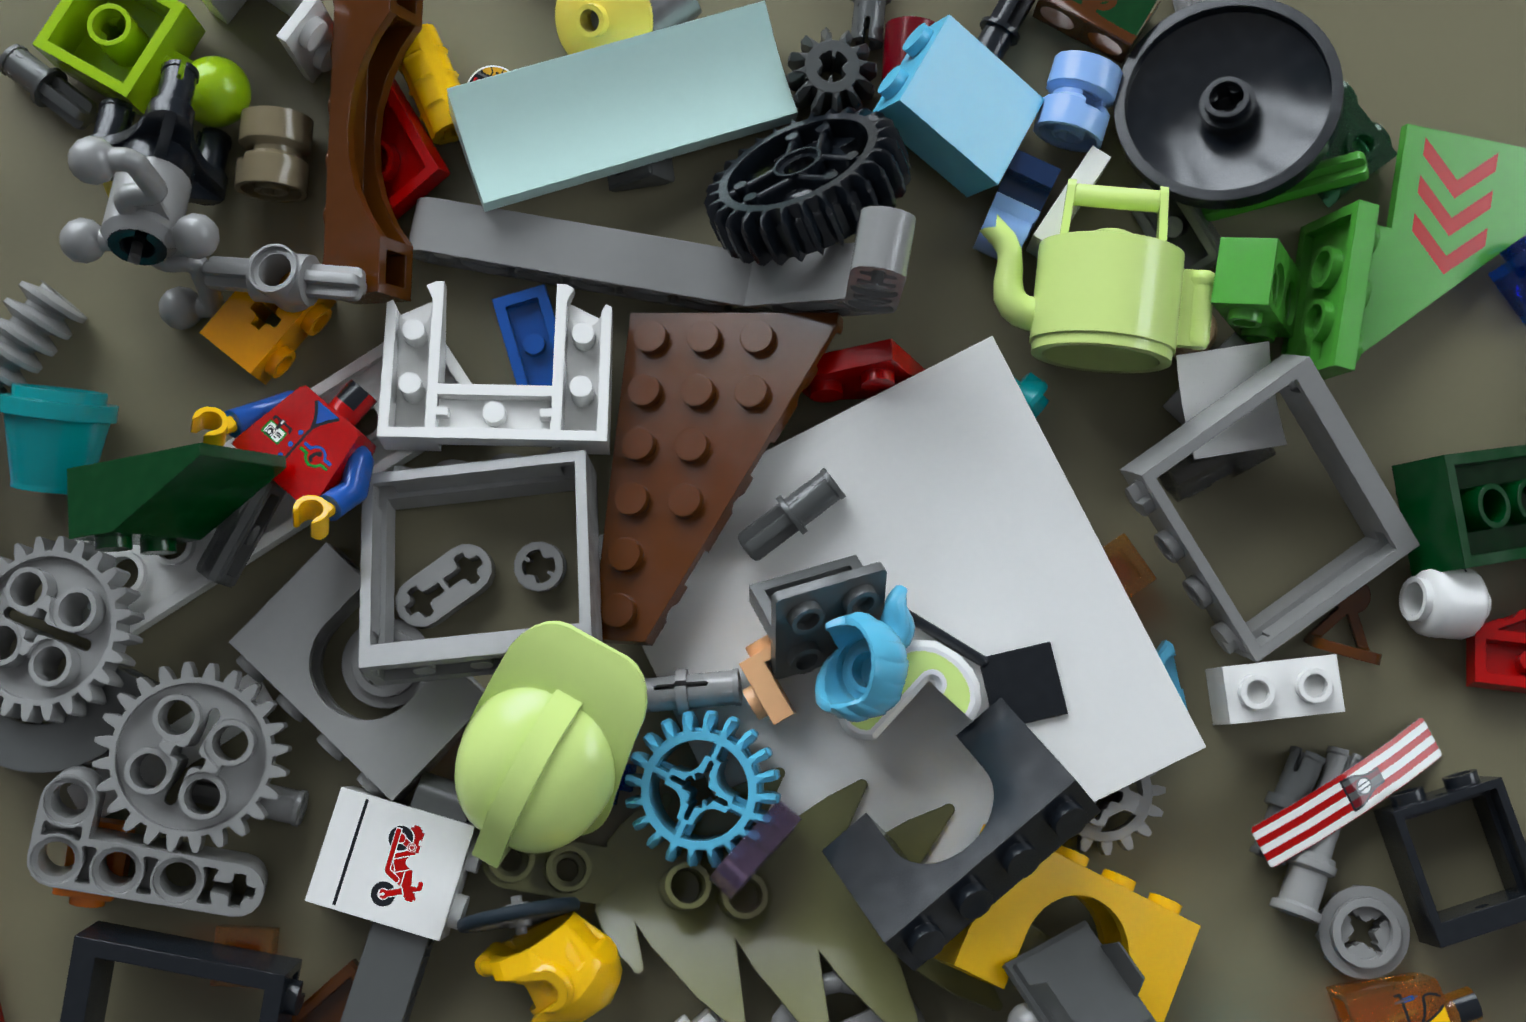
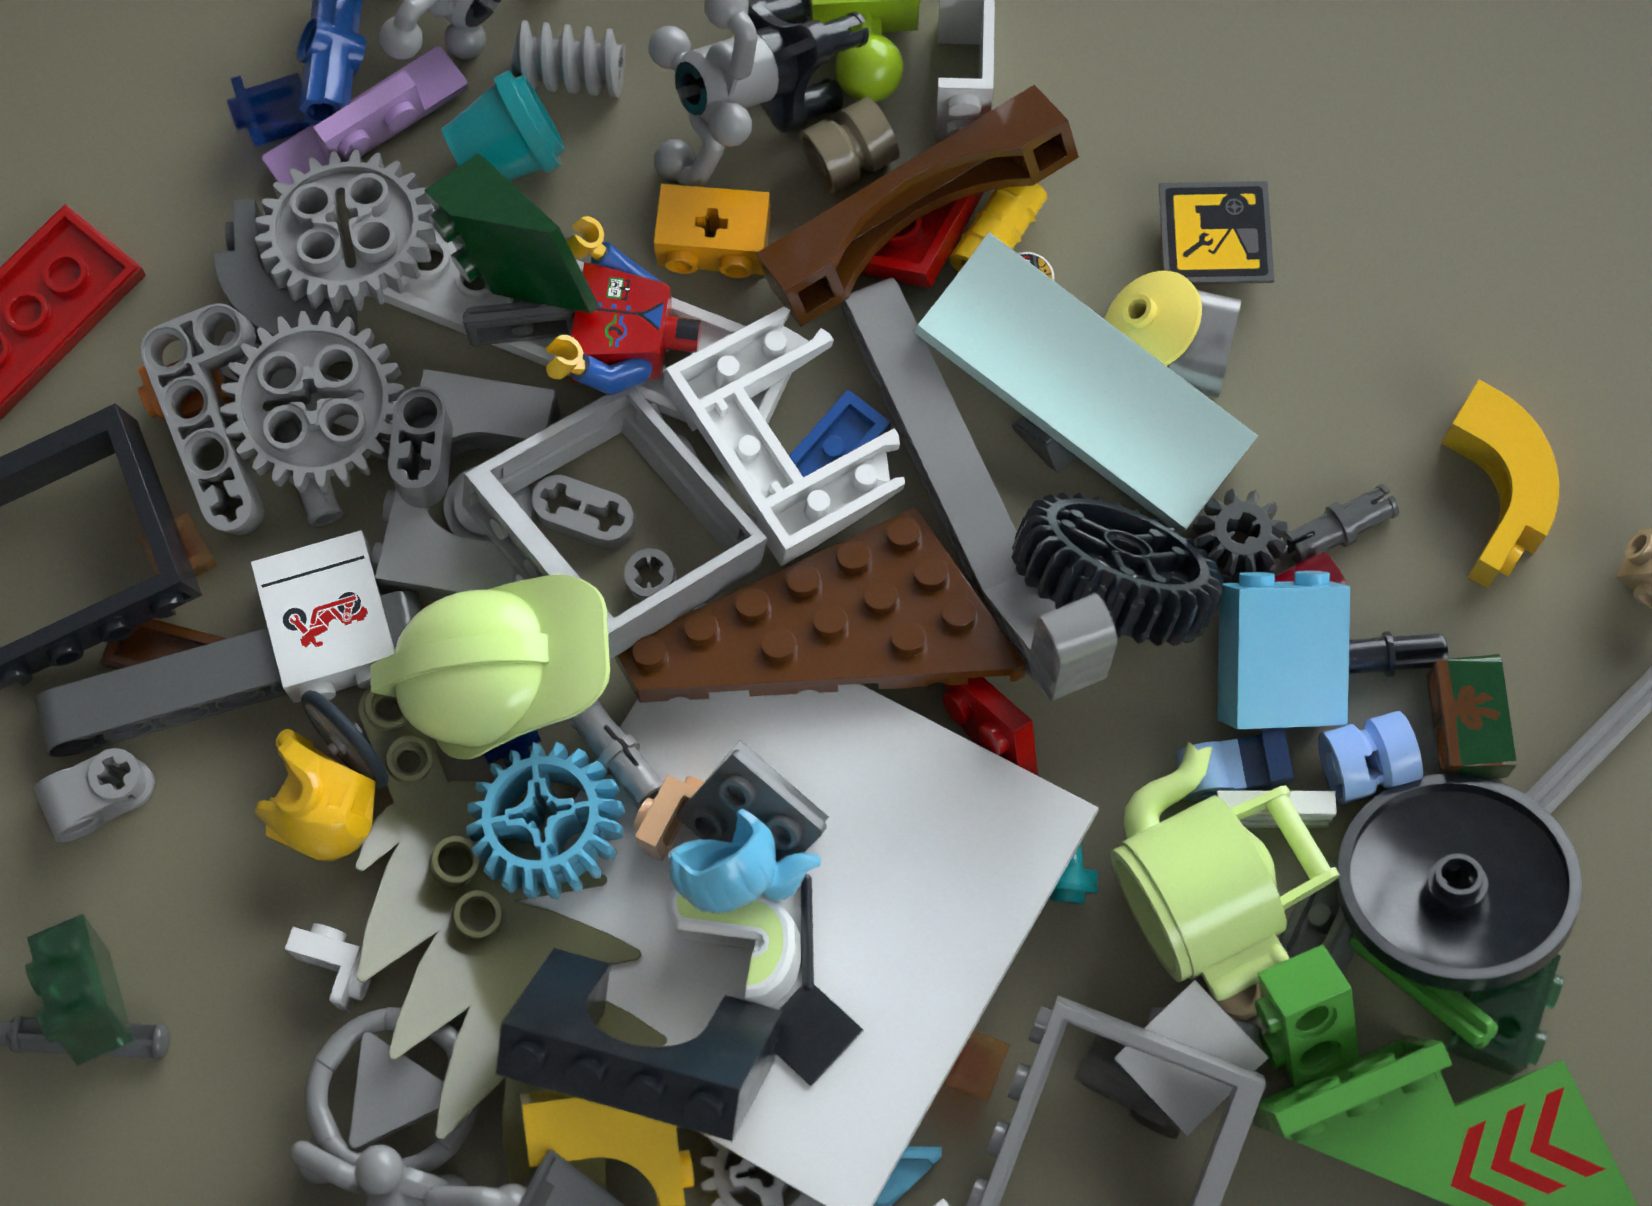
camera: 60 degrees right, 10 degrees down
light grey axle [202,243,367,313] -> none
clear purple beam [709,800,802,899] -> none
dark grey axle [738,468,846,561] -> none
none -> flat silver beam [388,386,453,508]

